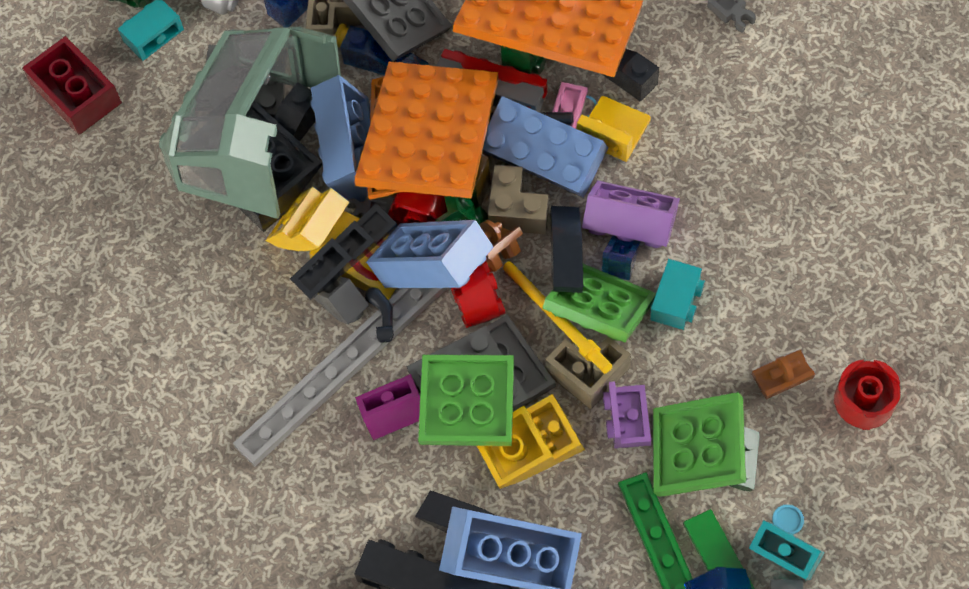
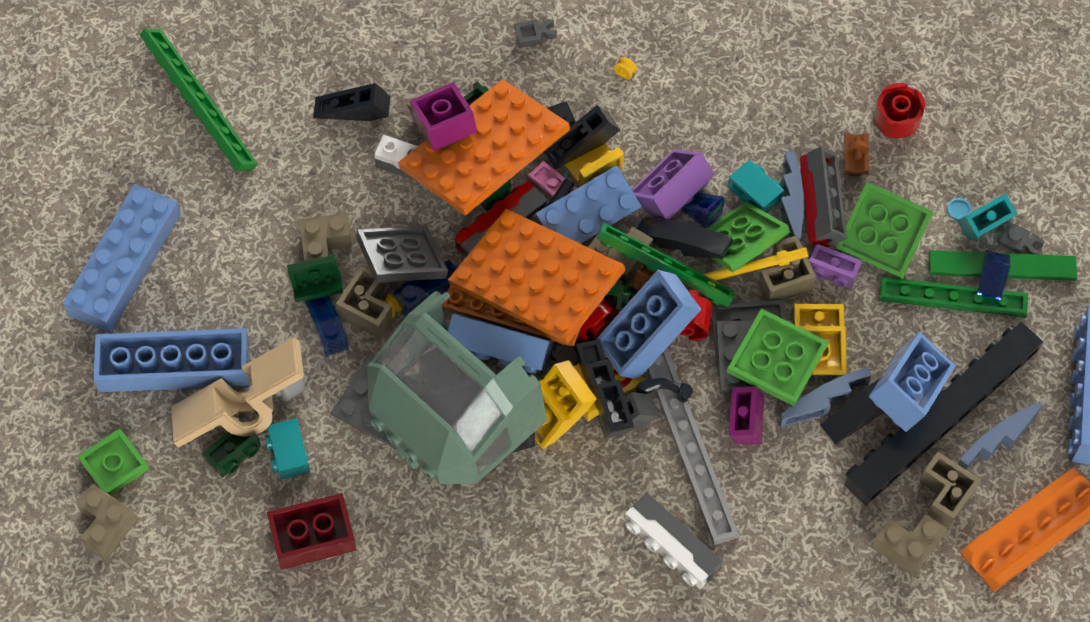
camera: 70 degrees left, 0 degrees up
none -> black slope [544,105,621,169]
none -> green plate [596,223,735,307]
none -> yellow bush [613,57,637,80]
none -> piece [625,493,723,589]
none -> sand blue slope [779,150,804,241]
none -> sand blue slope [779,367,872,427]
none -> dark grey piece [799,146,847,248]

